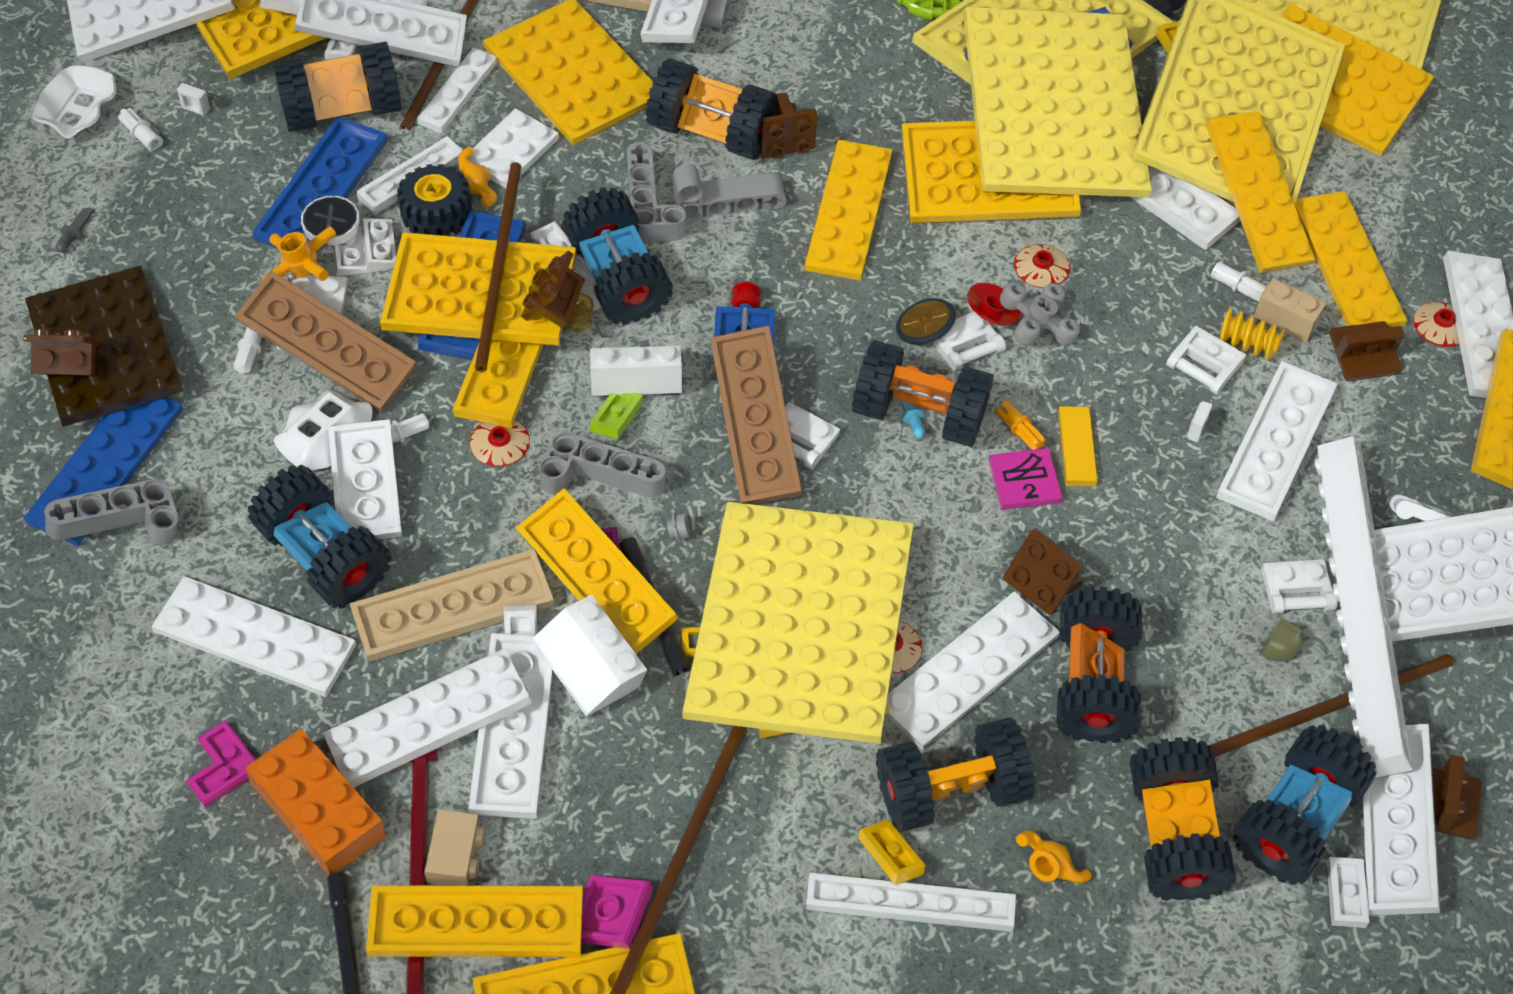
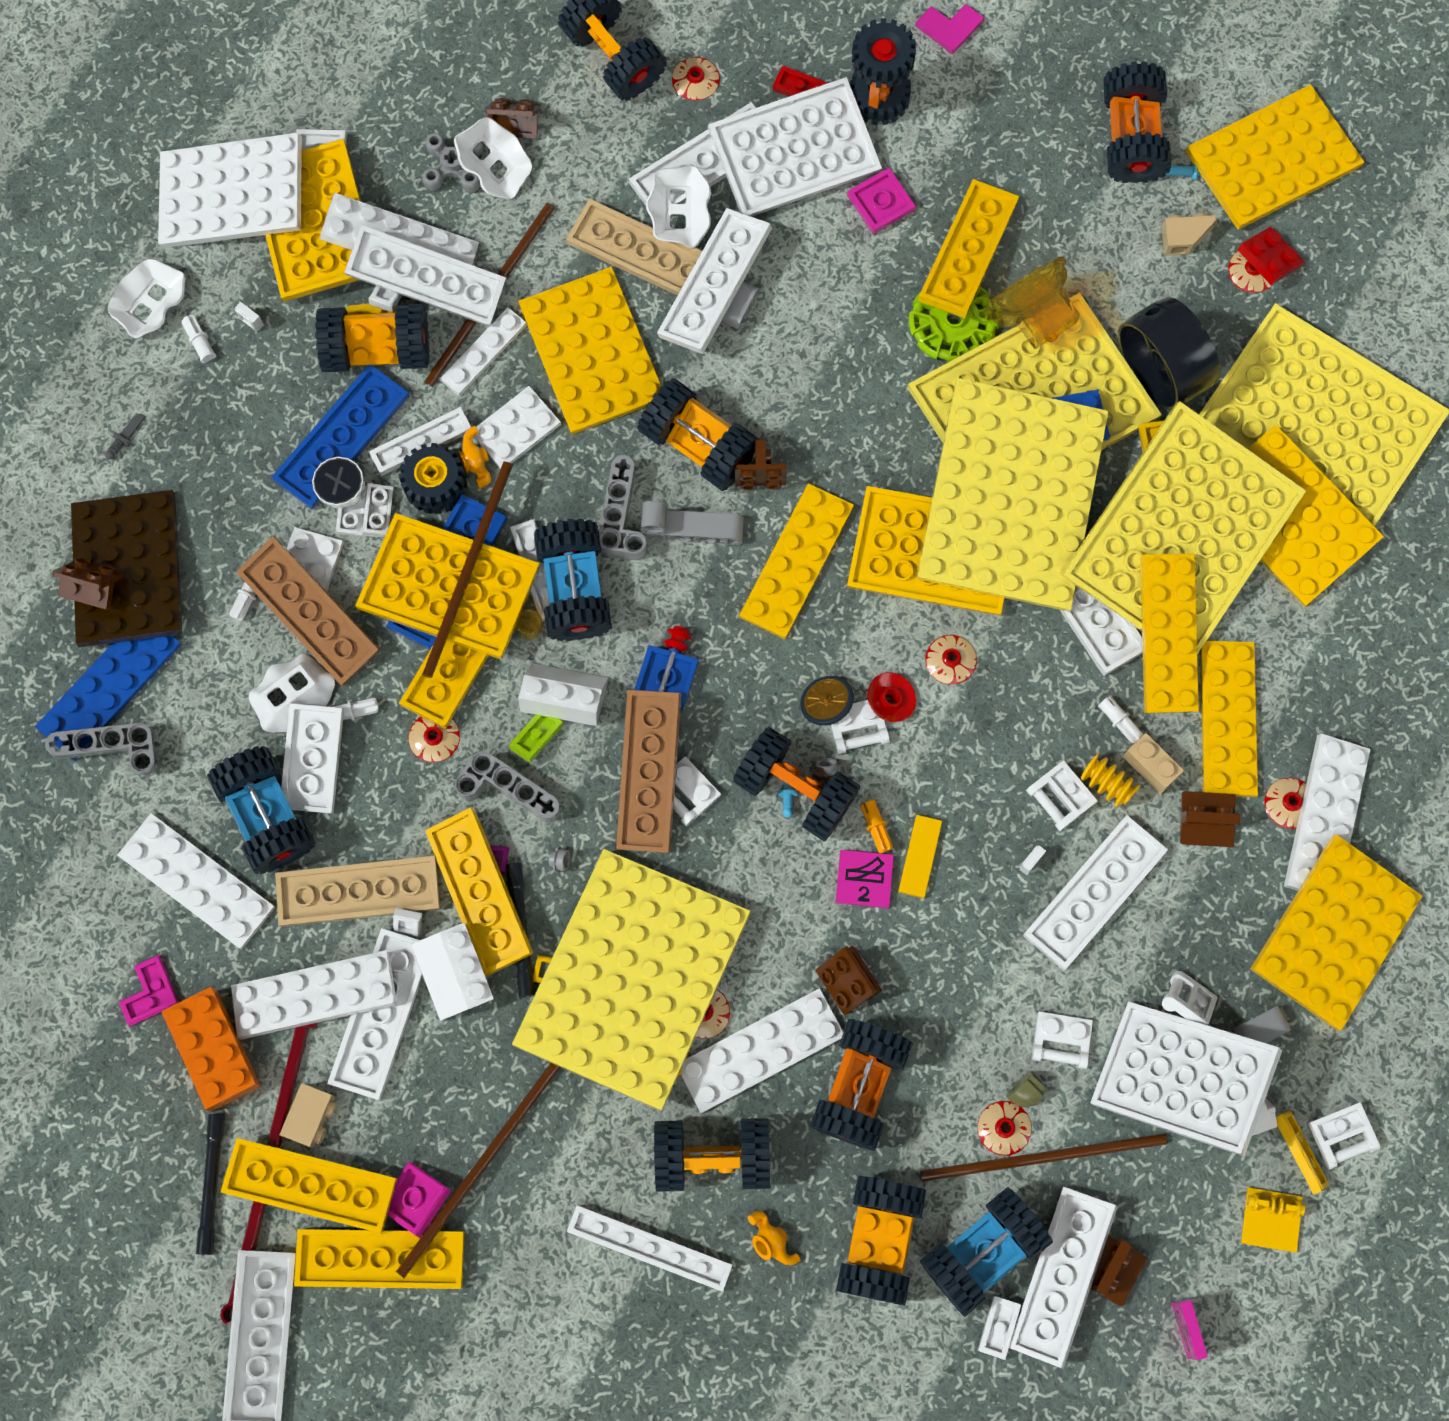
camera: 20 degrees right, 20 degrees up
light orange bar [261,226,337,281] -> none
reddish brown bracket [521,250,585,328] -> none
yellow plate [858,819,926,885] -> none
light grey gear [1000,283,1080,346] -> none
white brick [1315,436,1413,778] -> none
none -> tan dish [977,1101,1031,1156]

